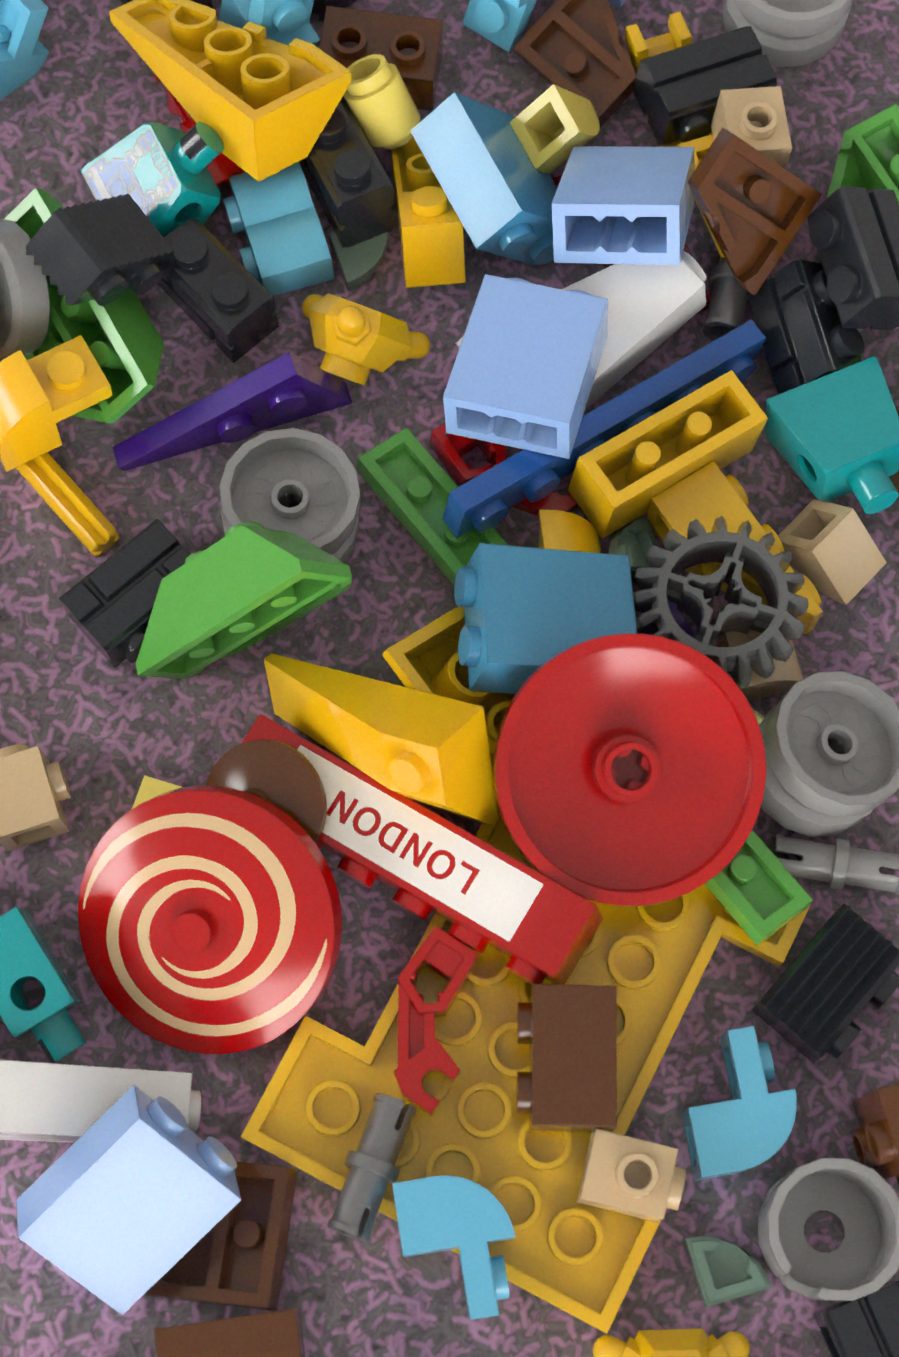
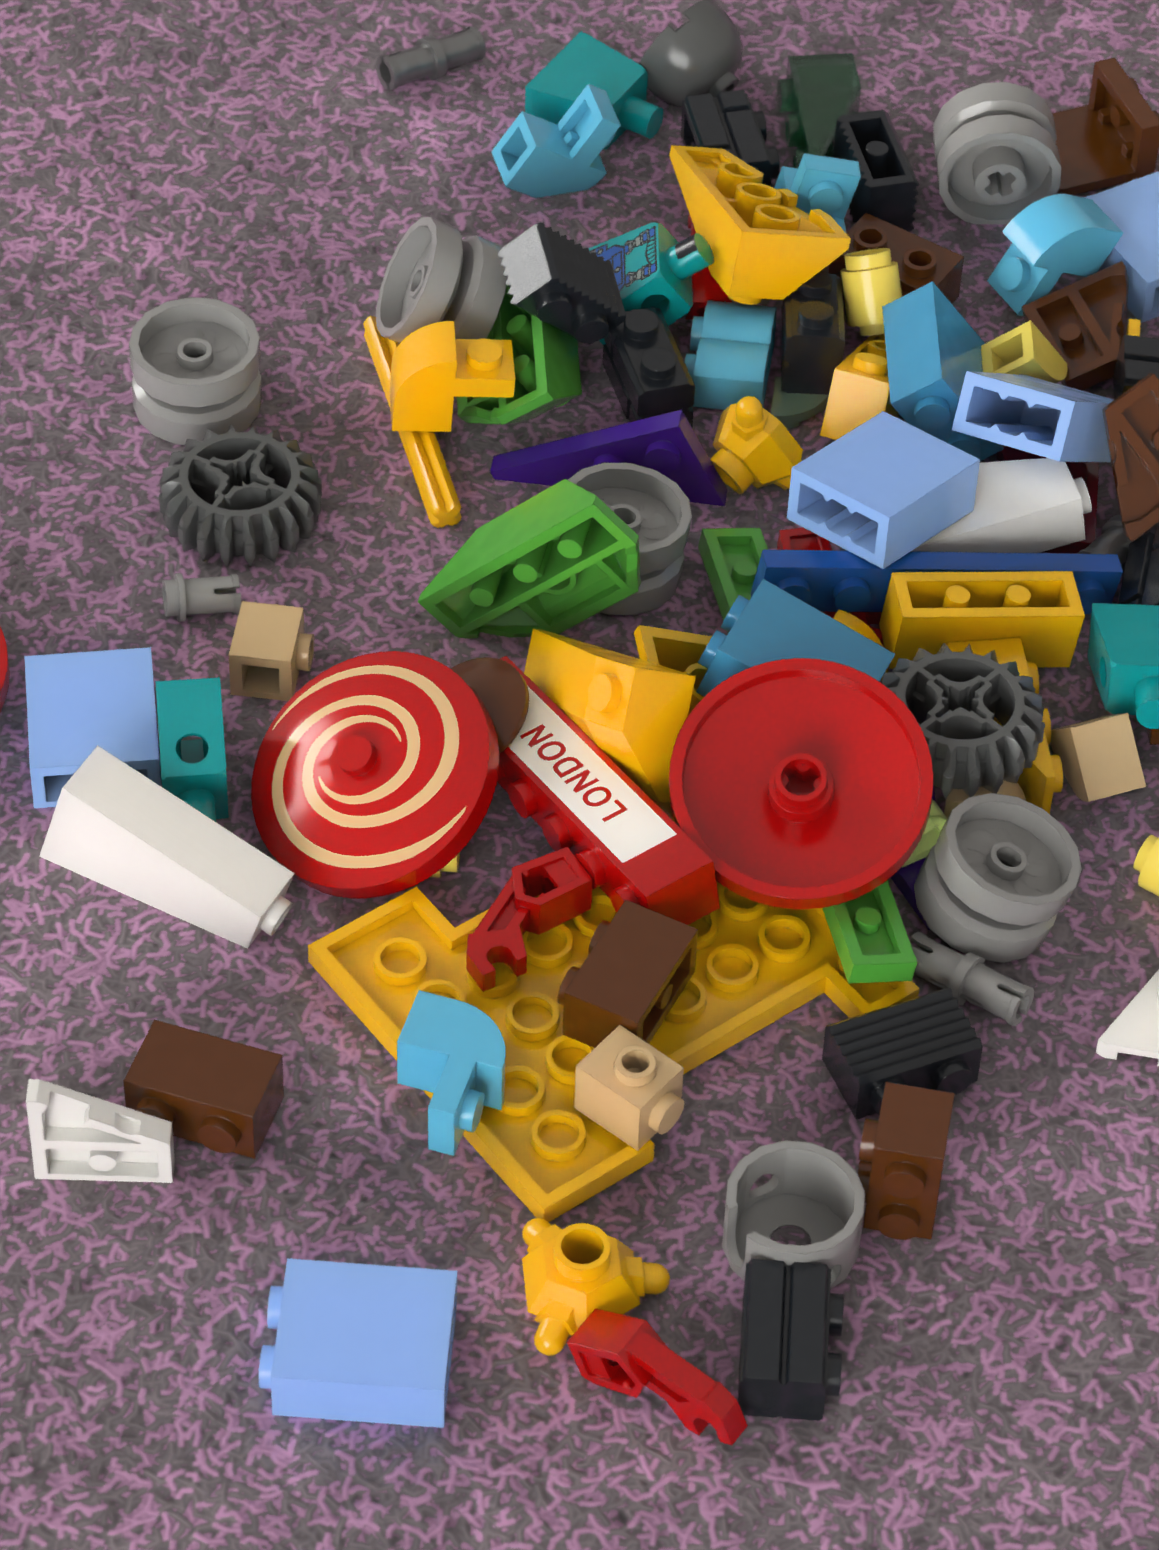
camera: 25 degrees right, 25 degrees down
brick [16,1085,241,1315] -> none
black brick [59,519,191,668] -> none
reddish brown wing [144,1162,298,1311] -> none
flat silver pin [327,1093,417,1242] -> none
medium azure brick [681,1026,797,1181] -> none
sand green tile [683,1236,772,1307] -> none

